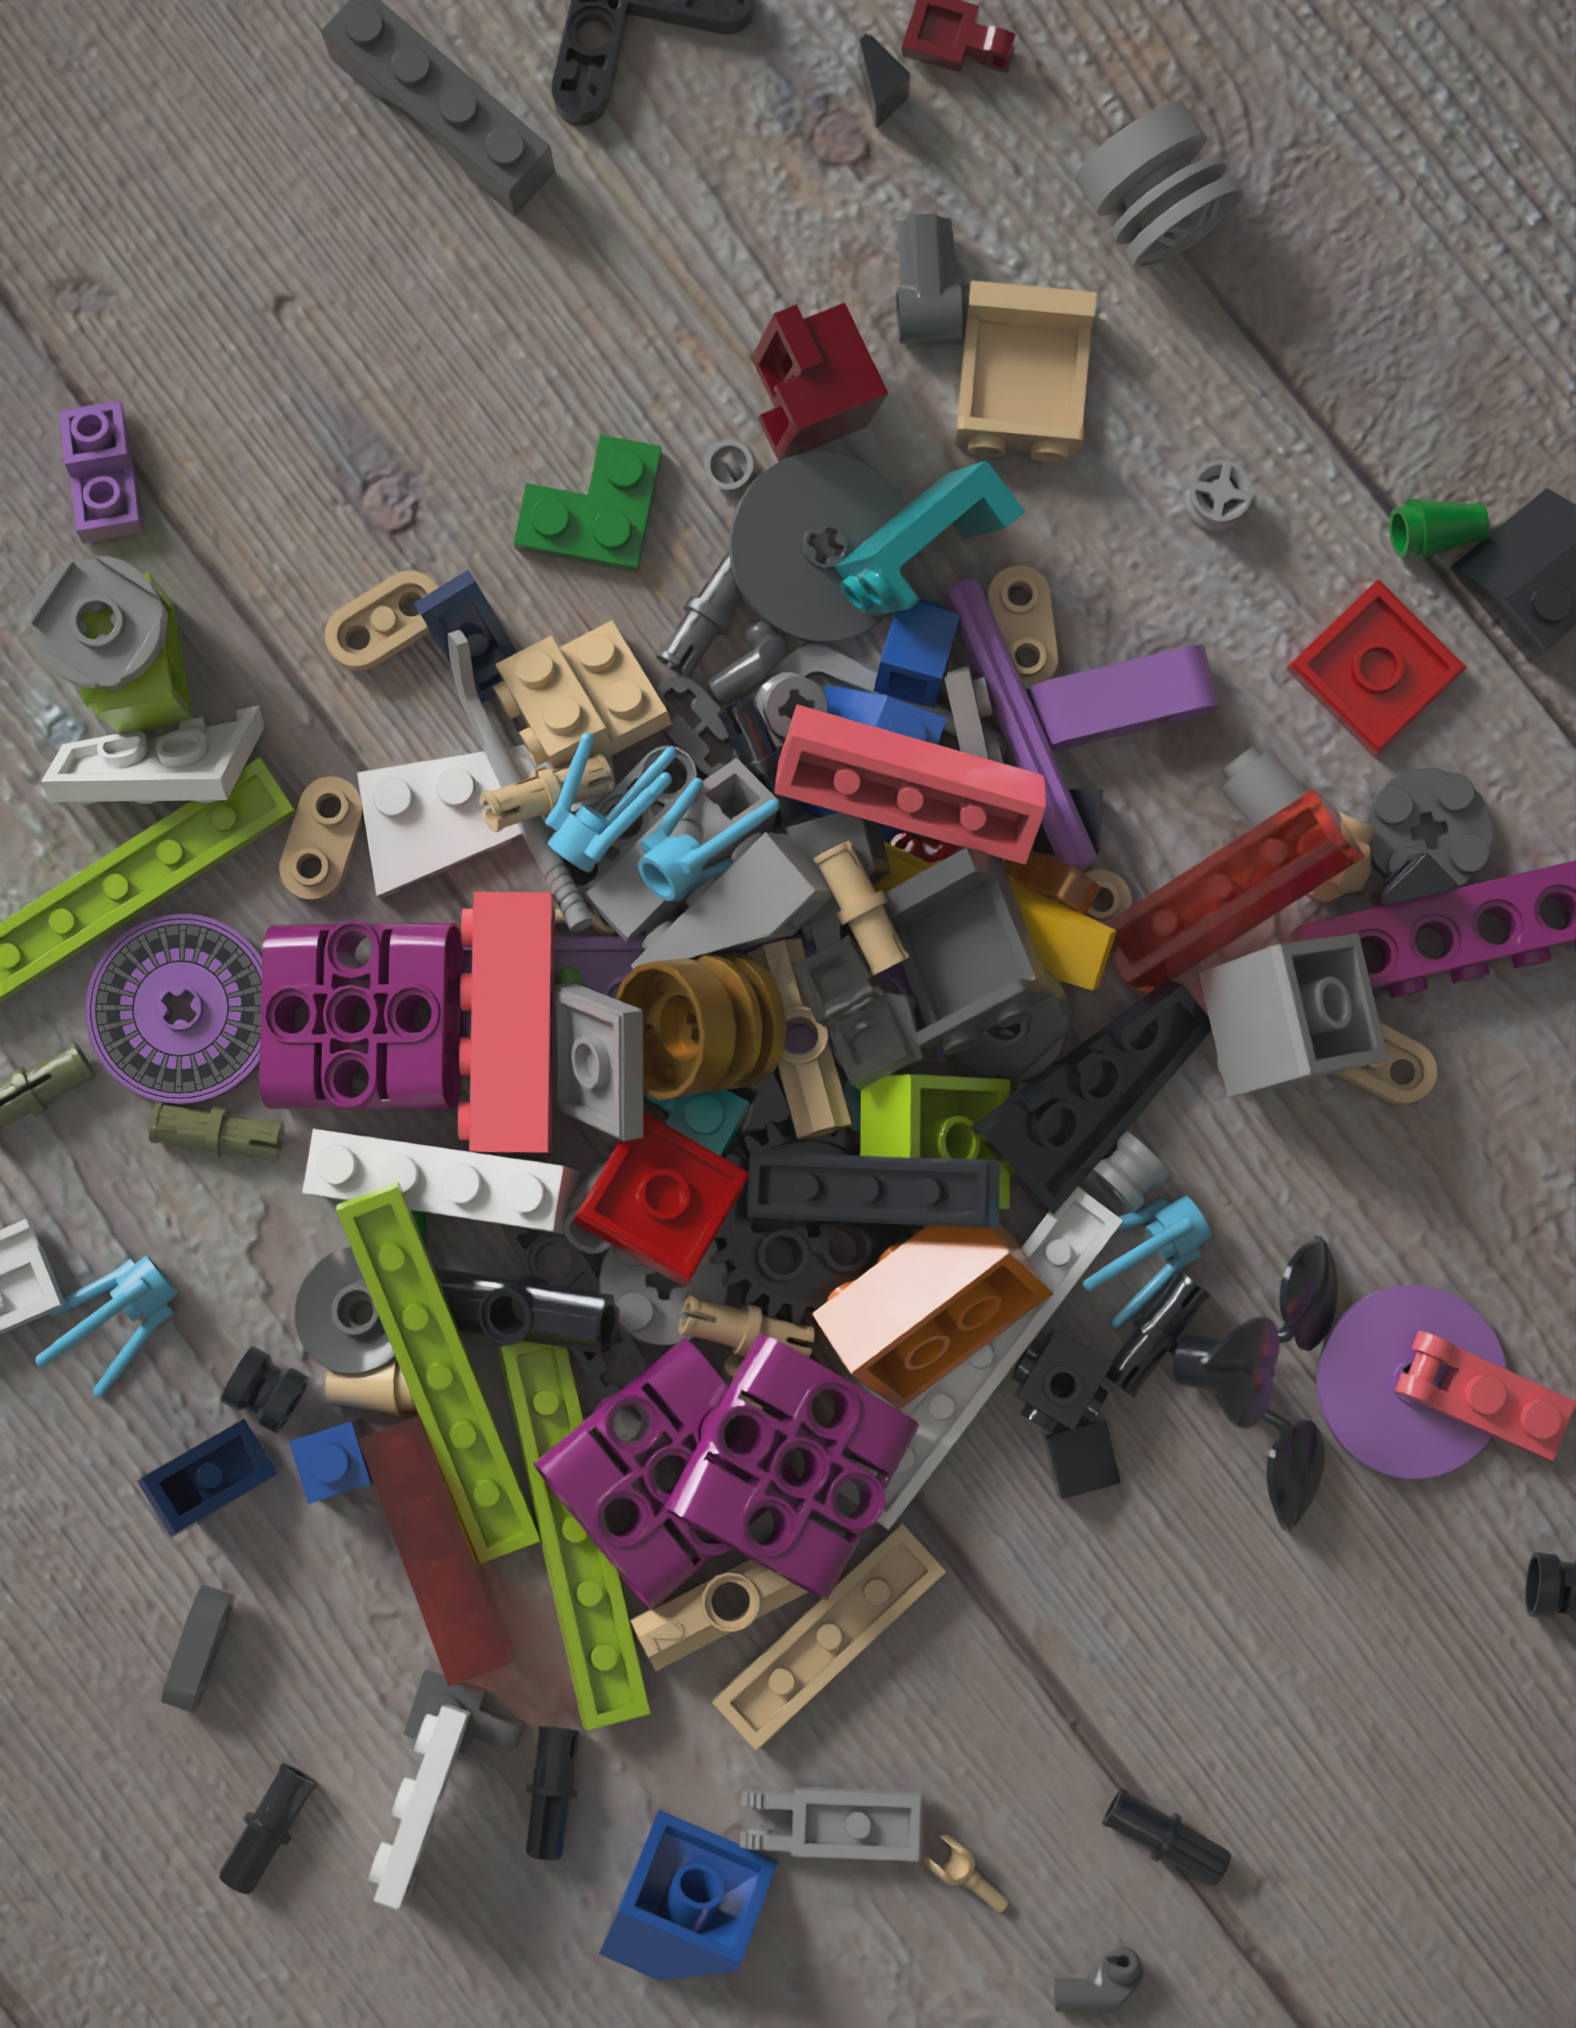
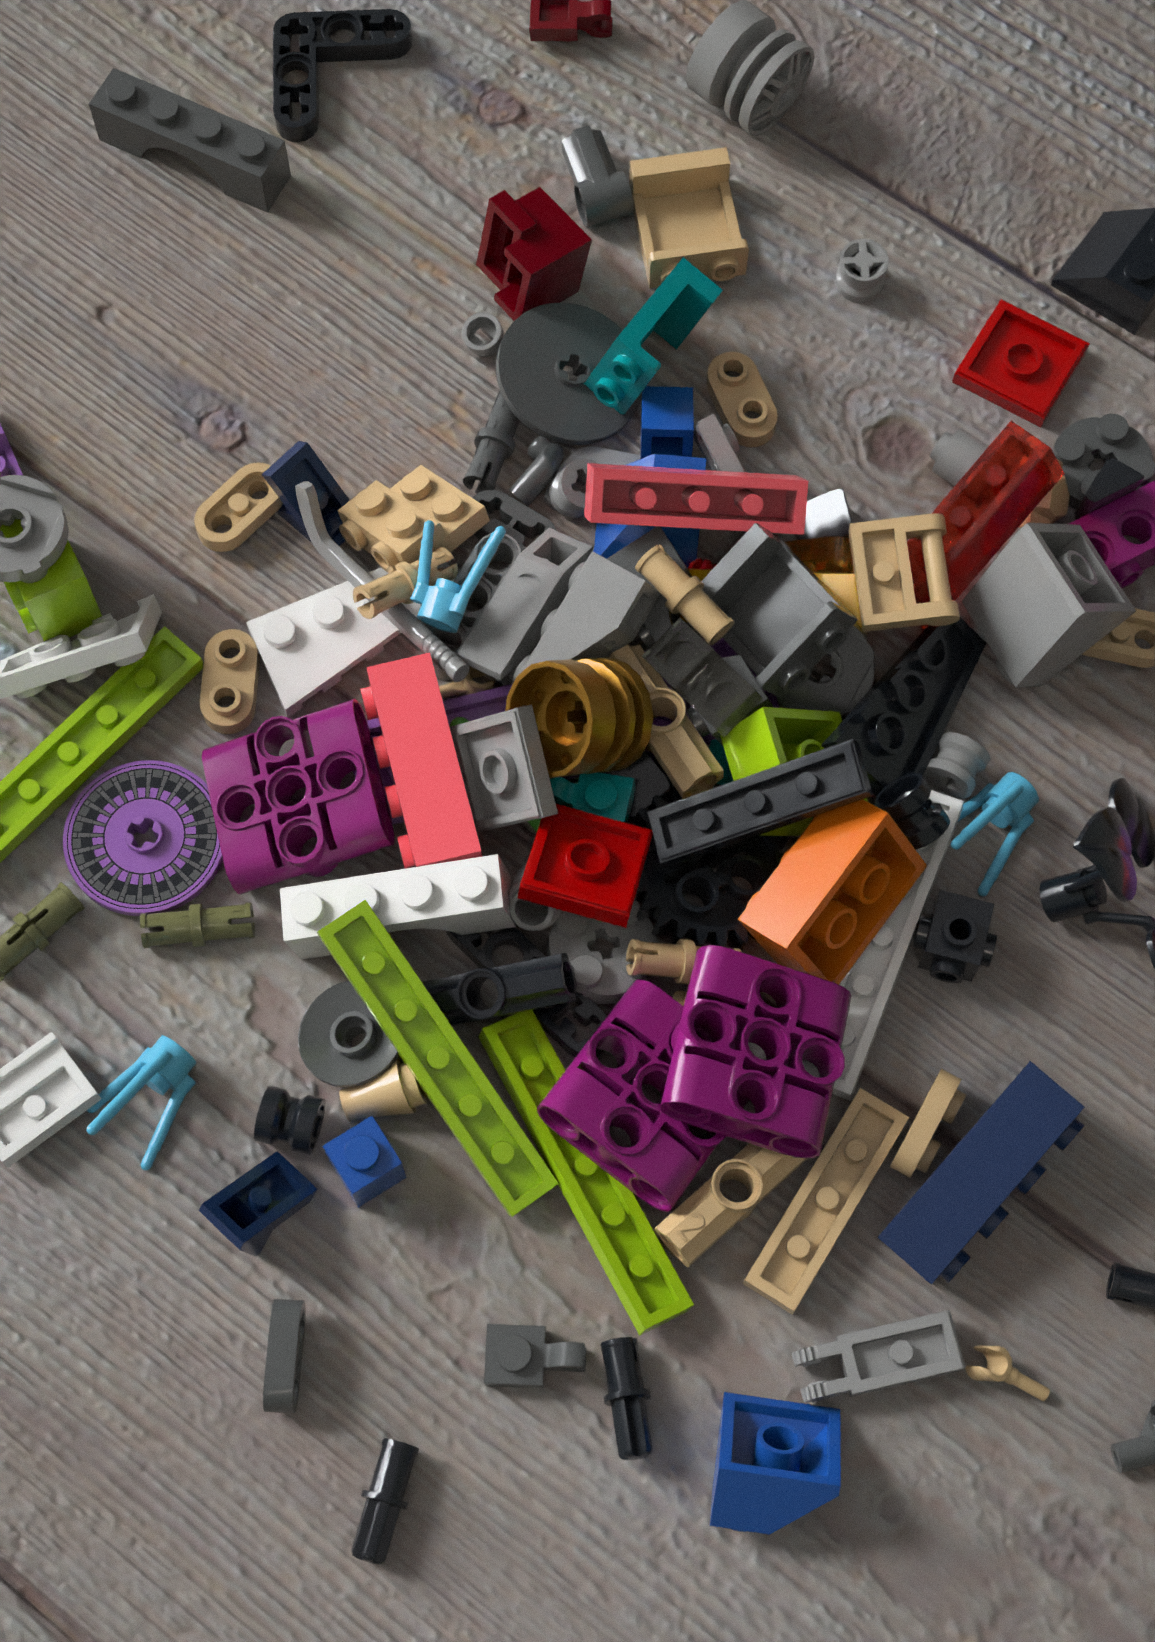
camera: 15 degrees left, 15 degrees down
clear red brick [358,1416,517,1687] -> none
white wing [368,1704,471,1910] -> none
green plate [513,435,662,573] -> none
medium azure plant [638,778,780,902] -> none
black pin [717,696,807,828] -> none
black slope [858,33,910,128] -> none
medium lavender axle [945,578,1096,873] -> none
medium lavender beam [1027,645,1220,751] -> none
black slope [1043,1420,1121,1499] -> none
black pin [1106,1270,1212,1398] -> none
green cone [1389,499,1489,562] -> none
none -> tan plate [848,513,960,632]
none -> black wheel [874,773,950,850]
none -> dark blue wedge [878,1061,1085,1285]
none -> tan plate [890,1068,967,1178]

